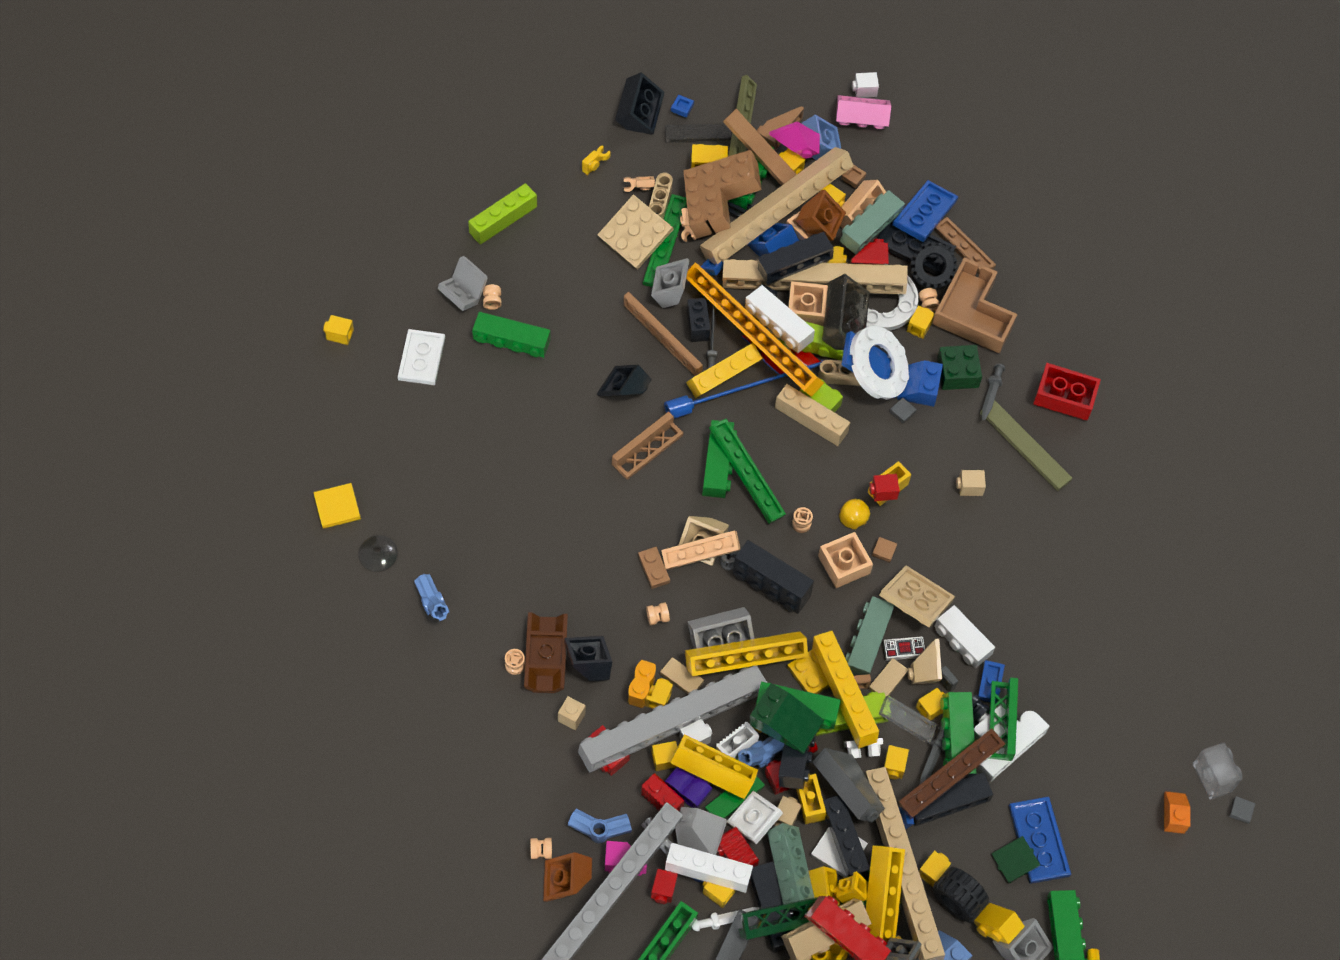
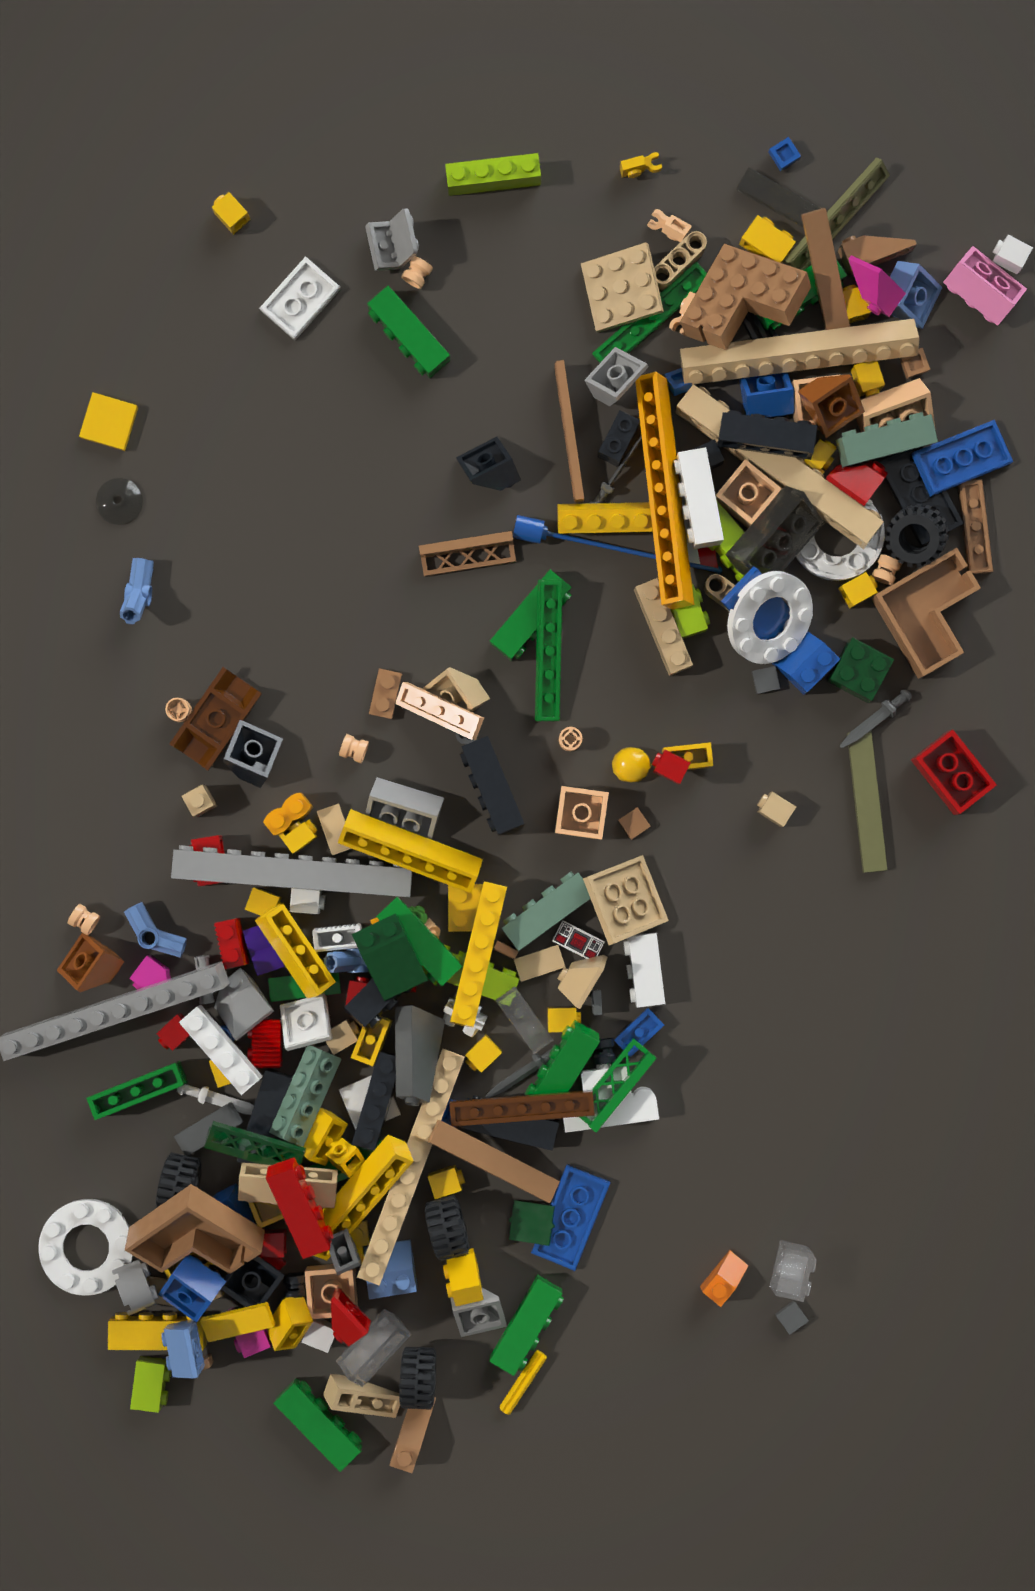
camera: 35 degrees right, 25 degrees up
black slope [615,72,665,135] -> none
none -> medium nougat tile [427,1120,560,1203]

